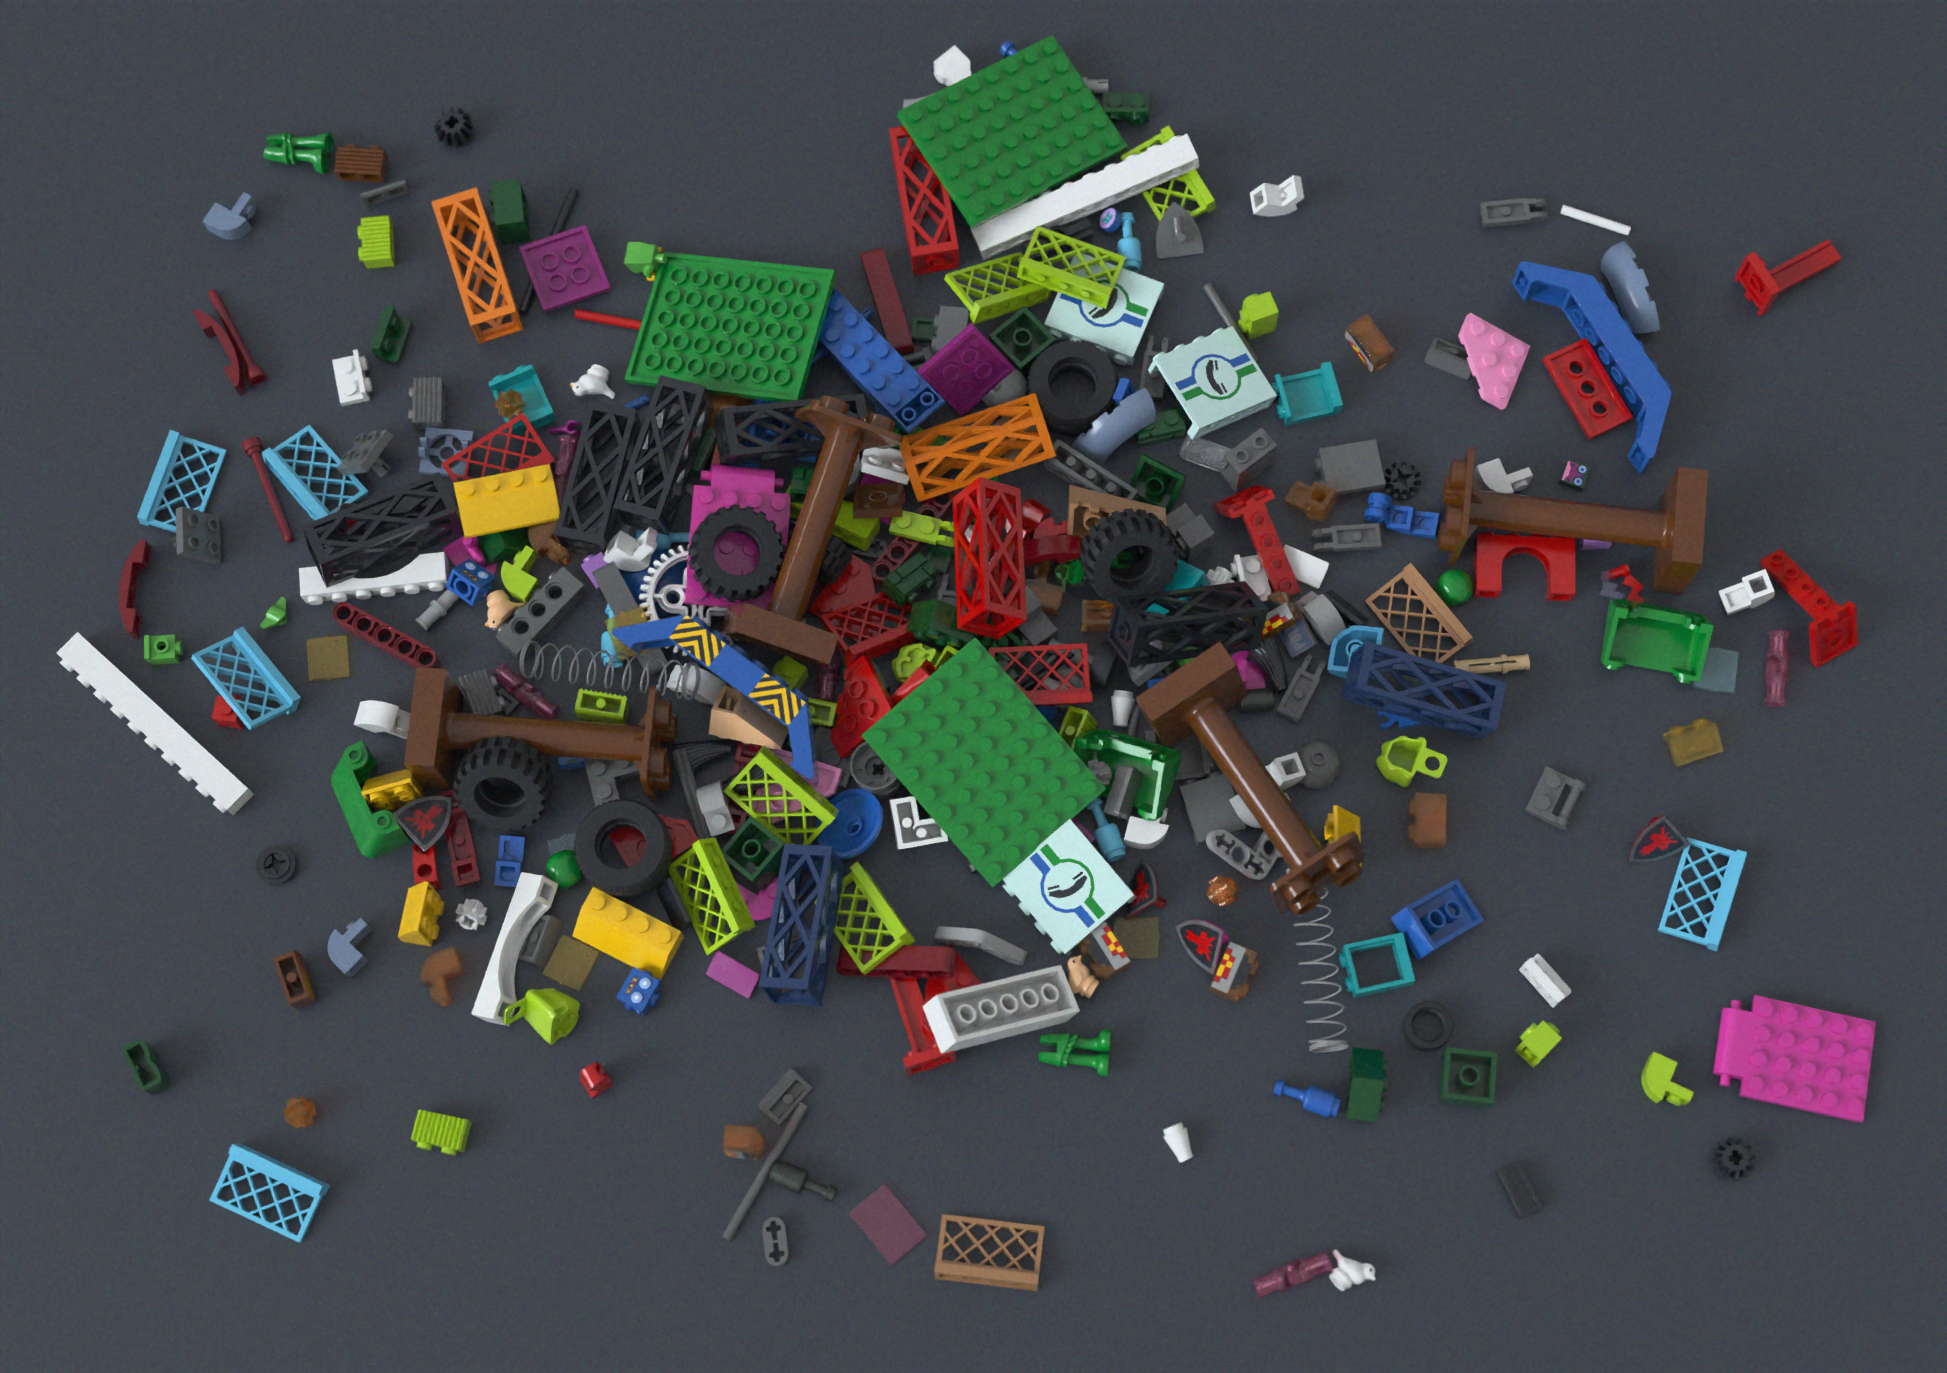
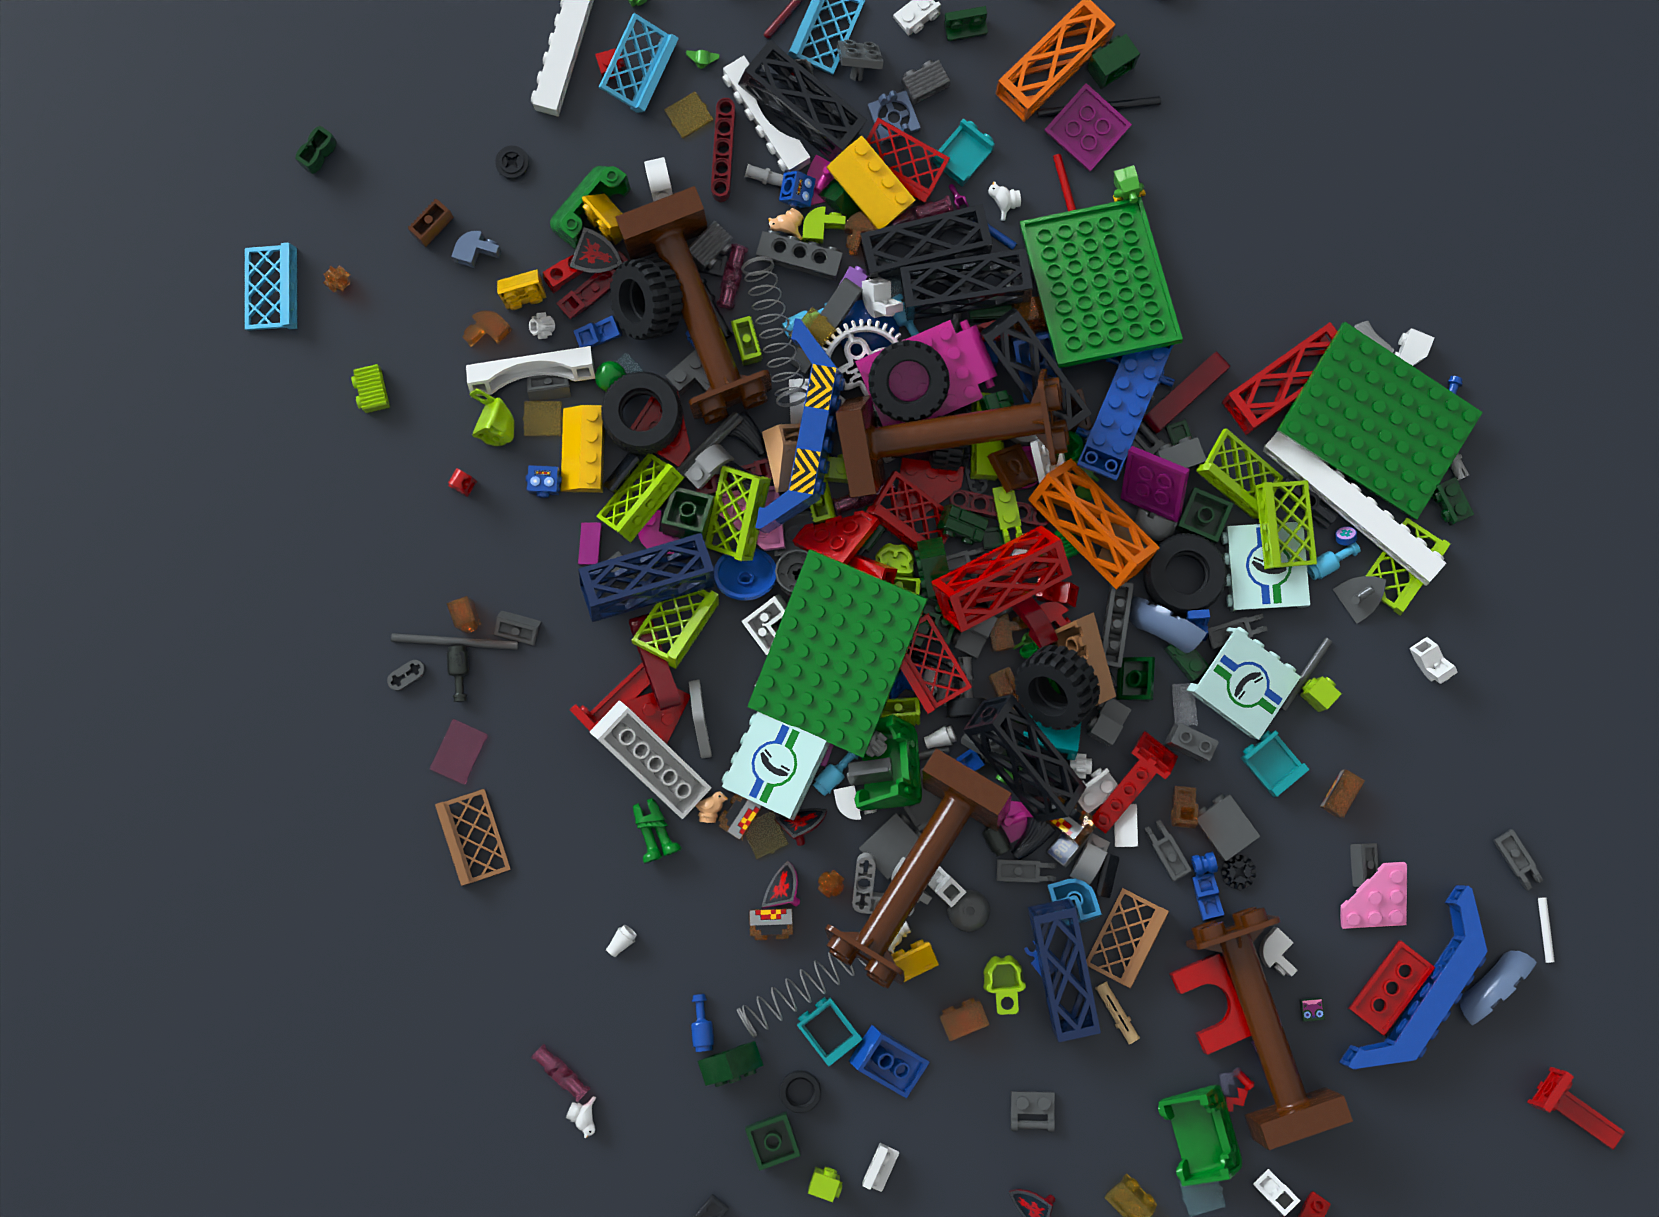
camera: 60 degrees right, 10 degrees up
clear orange gear [494,389,526,420] -> none
green hair [1434,569,1474,607] -> none

